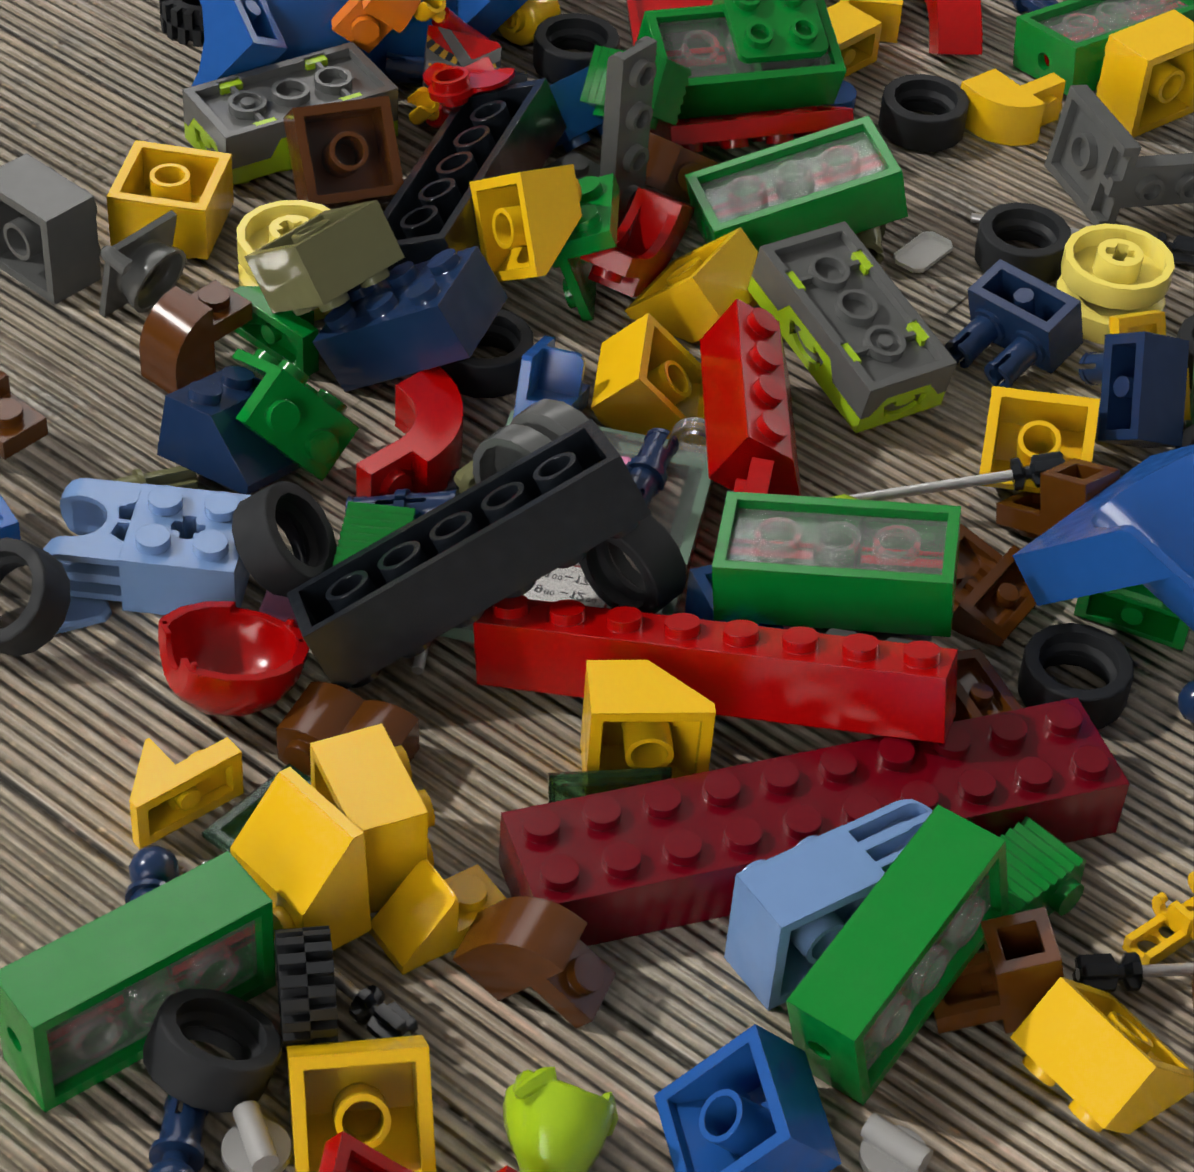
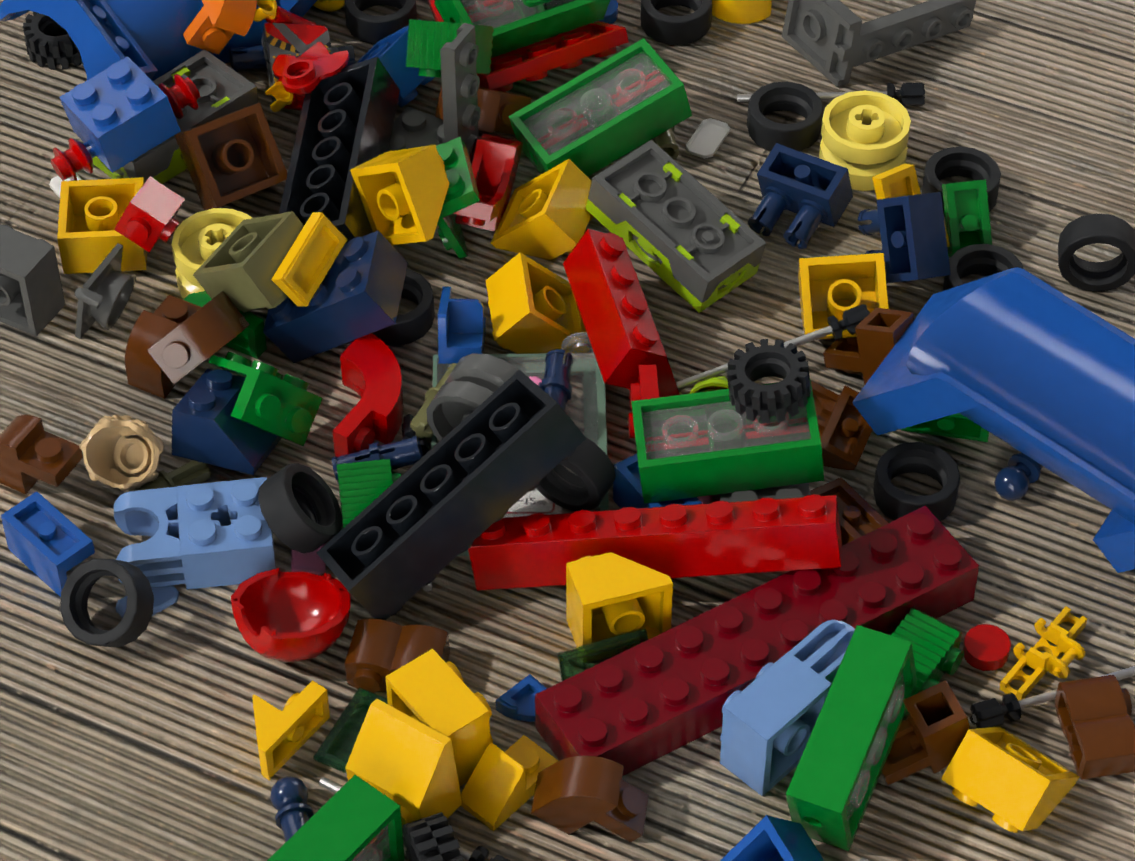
camera: 10 degrees left, 5 degrees up
none -> blue brick [50,56,201,181]
none -> tan hair [79,415,164,492]
none -> red brick [114,176,185,253]
none -> reddish brown brick [147,291,250,384]
none -> yellow tile [271,212,347,307]
none -> blue tile [496,674,547,722]
none -> black tyre [727,339,811,423]
none -> red tile [963,624,1011,671]

